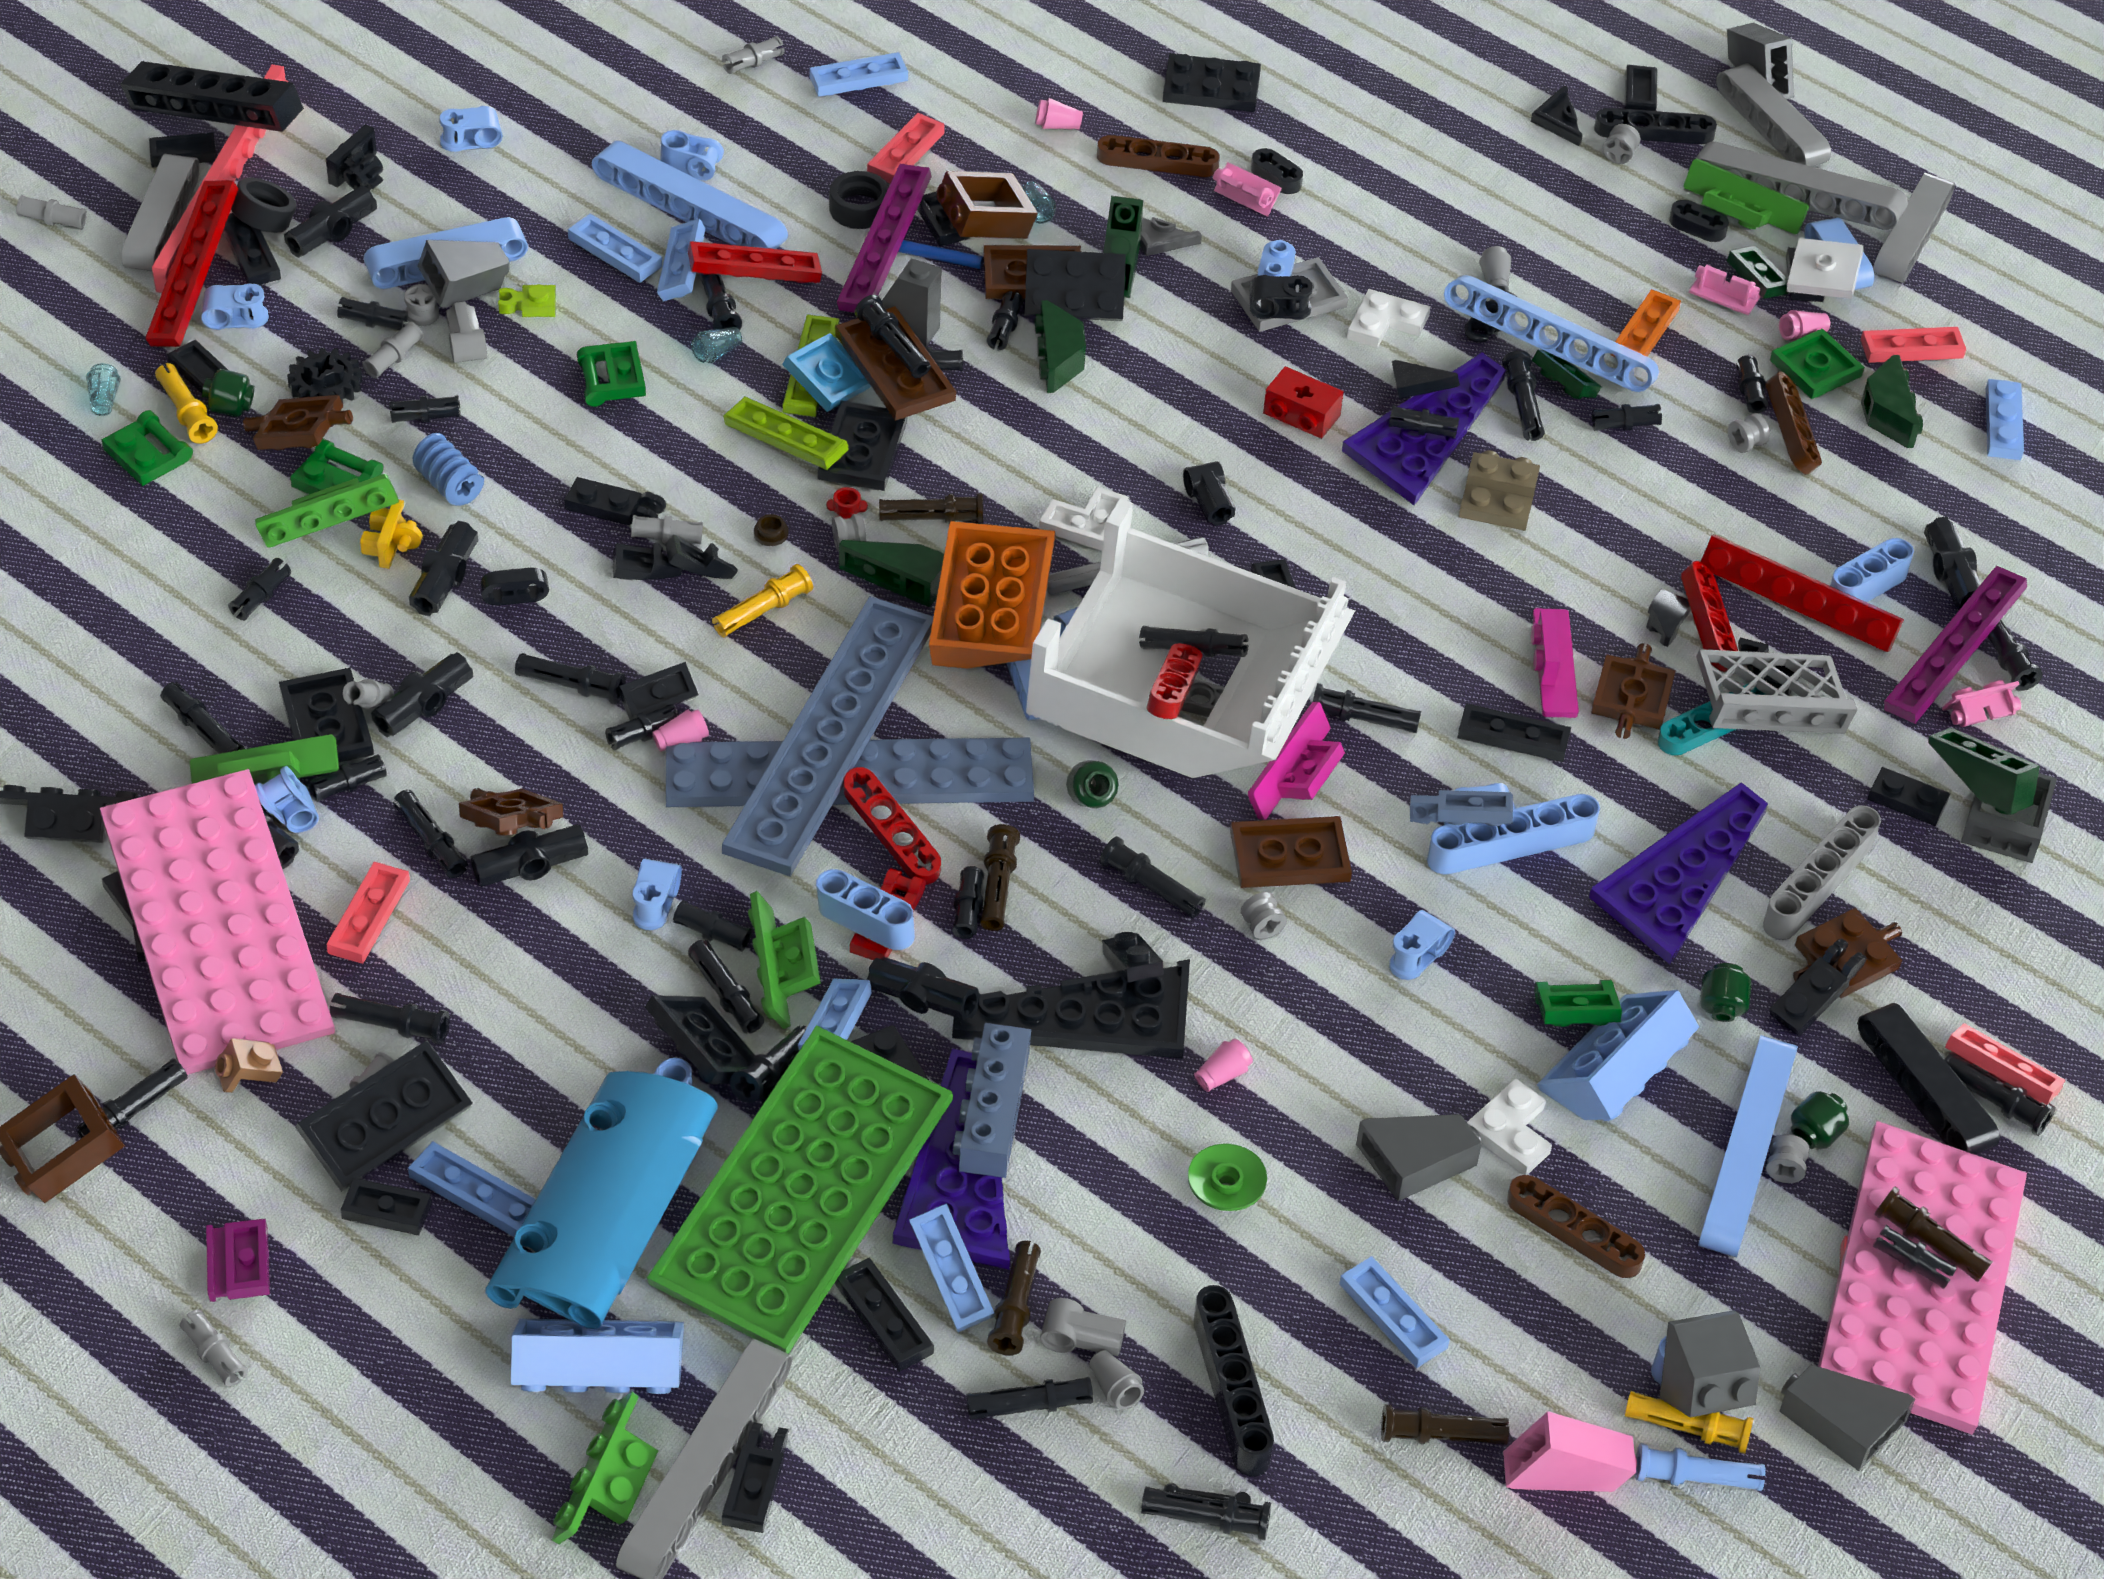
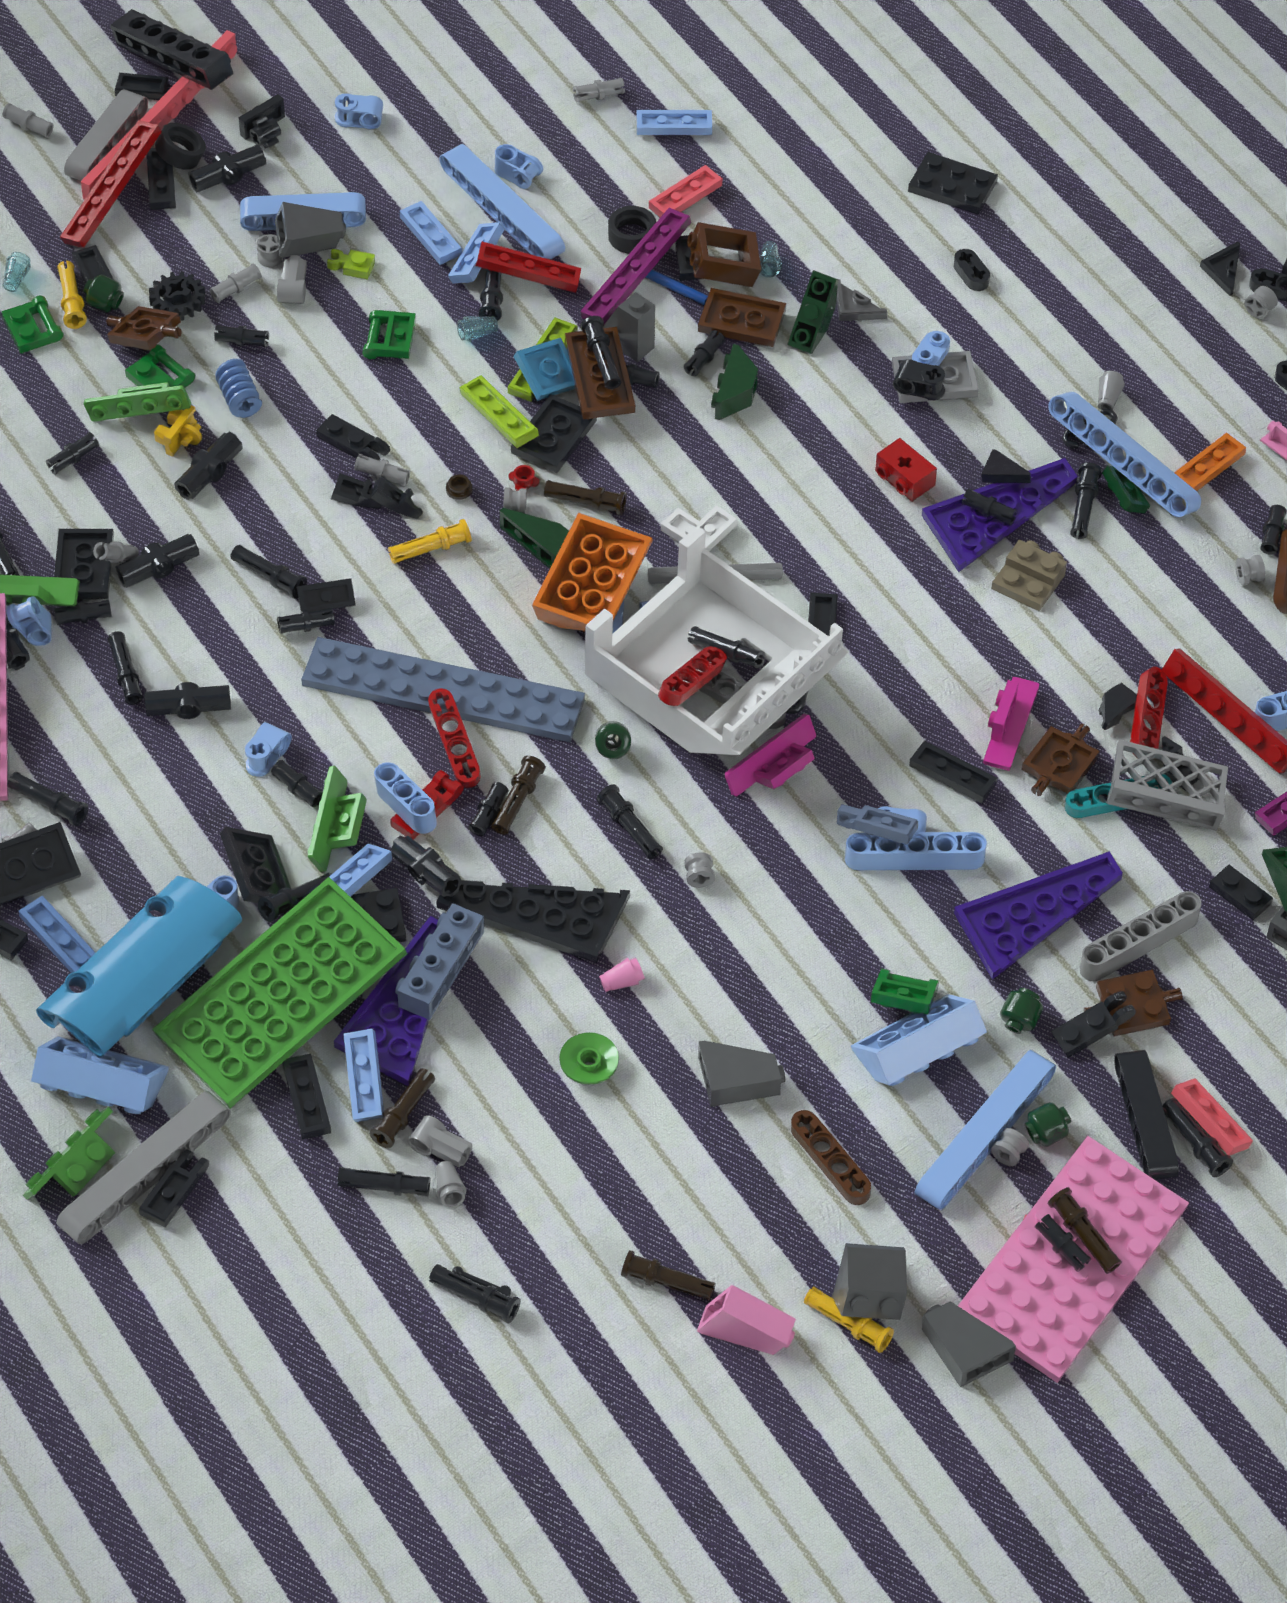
camera: 20 degrees right, 5 degrees up
light blue piece [201,284,269,330] -> none
coral plate [326,862,410,964] -> none
black pin [337,297,408,331] -> none
reddish brown plate [459,788,563,835] -> none
black beam [480,567,549,606] -> none
bright pink cone [652,709,709,752] -> none
black pin [688,939,764,1034] -> none
sand blue plate [722,596,934,877] -> none
black plate [1024,249,1126,321] -> none
bright pink cone [1035,98,1083,130] -> none
reddish brown beam [1097,135,1220,177] -> none
black plate [1102,932,1164,982] -> none
black piece [1183,461,1236,526] -> none
black beam [1194,1285,1274,1477] -> none
bright pink hinge [1213,162,1282,217] -> none
reddish brown plate [1230,816,1352,888] -> none
black pin [1313,683,1422,734] -> none
light blue plate [1339,1256,1450,1368] -> none
white plate [1347,289,1430,348] -> none
light blue piece [1389,910,1455,980] -> none
white plate [1467,1078,1552,1175] -> none
black pin [1591,404,1662,431] -> none
light blue pin [1635,1443,1765,1491] -> none

